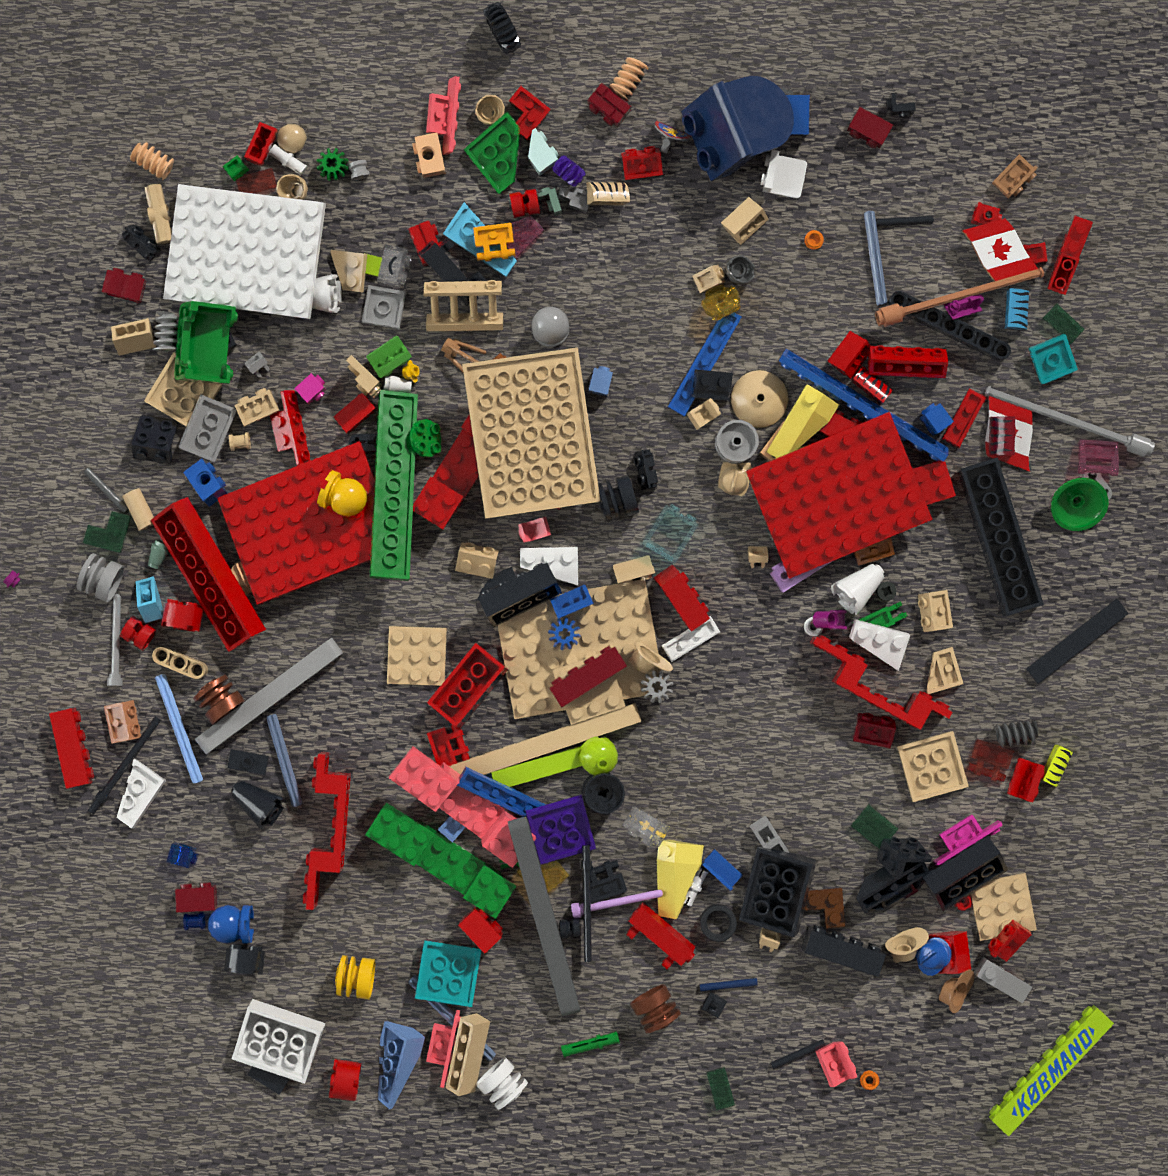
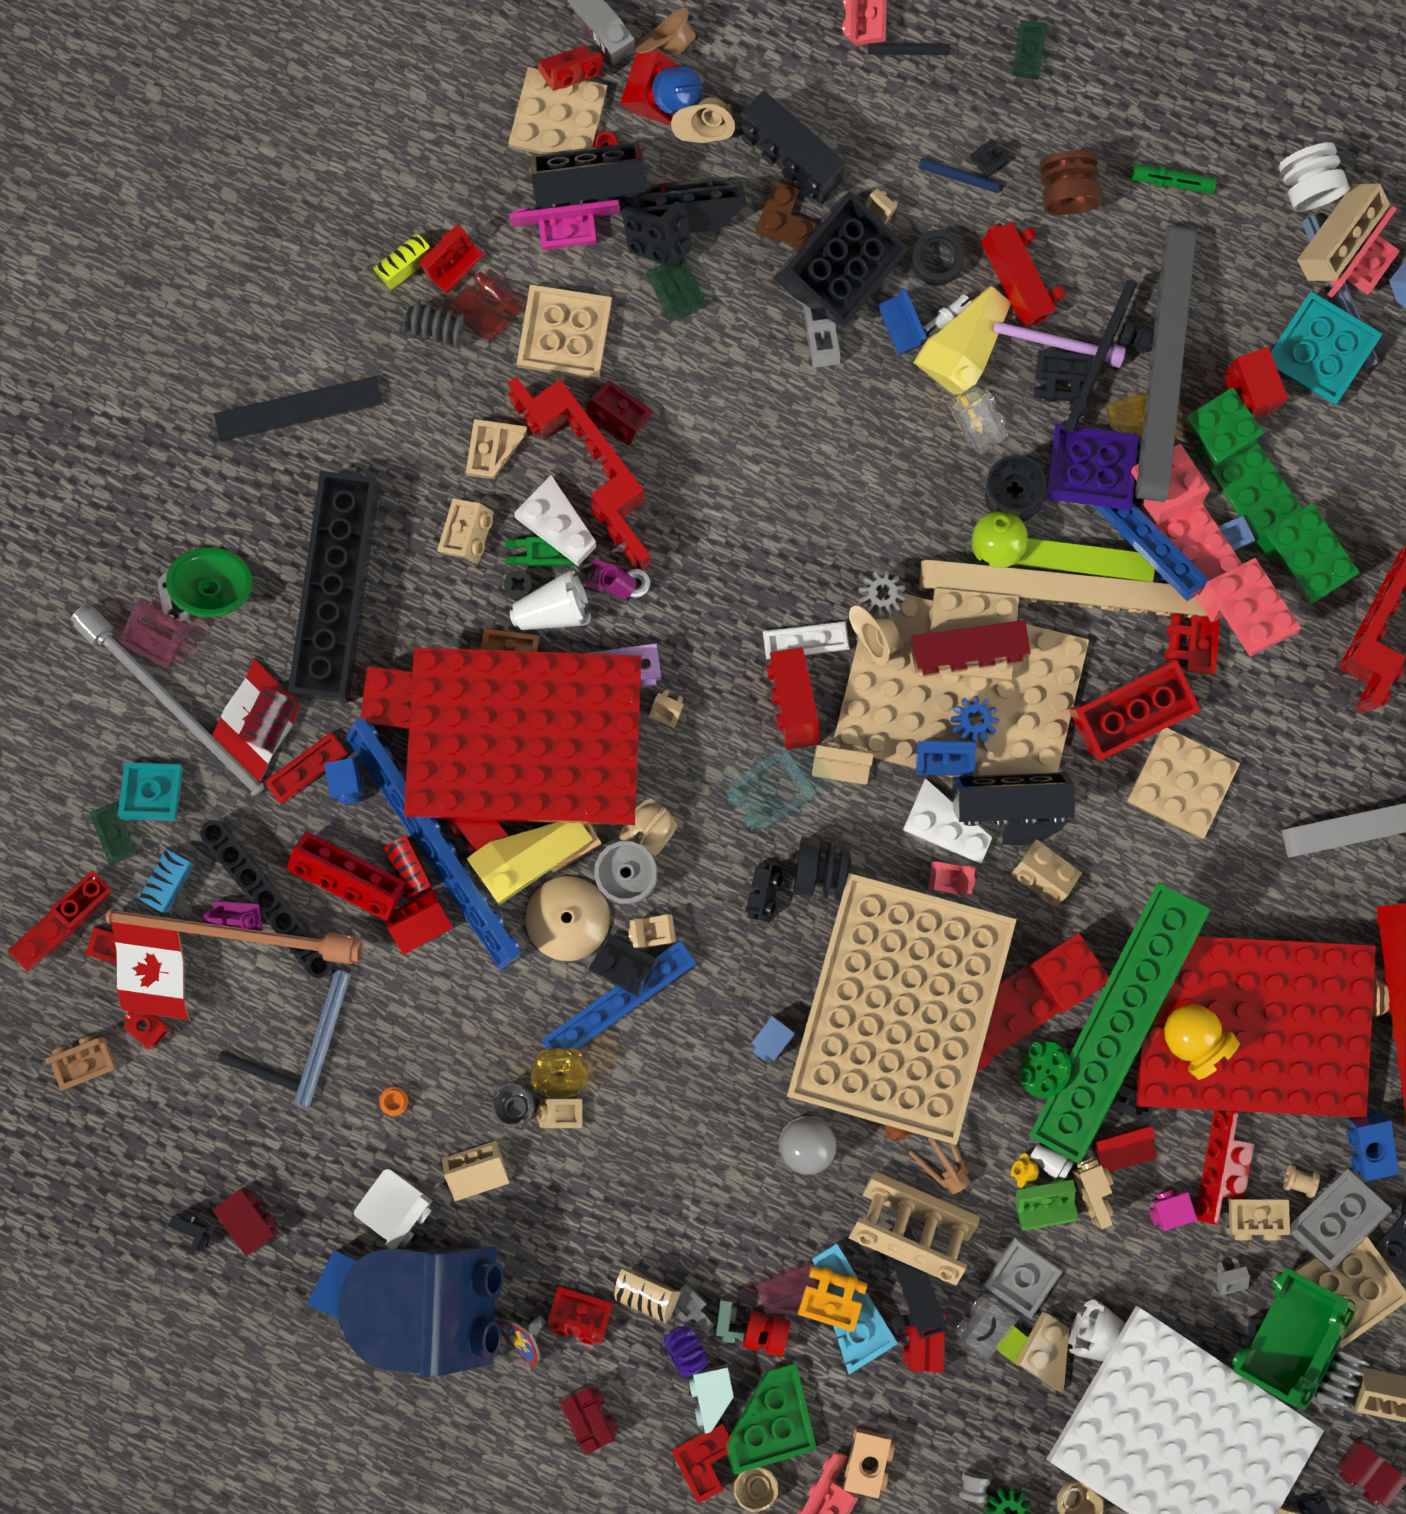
camera: 155 degrees left, 5 degrees down
light nougat piece [610,57,649,101] -> none

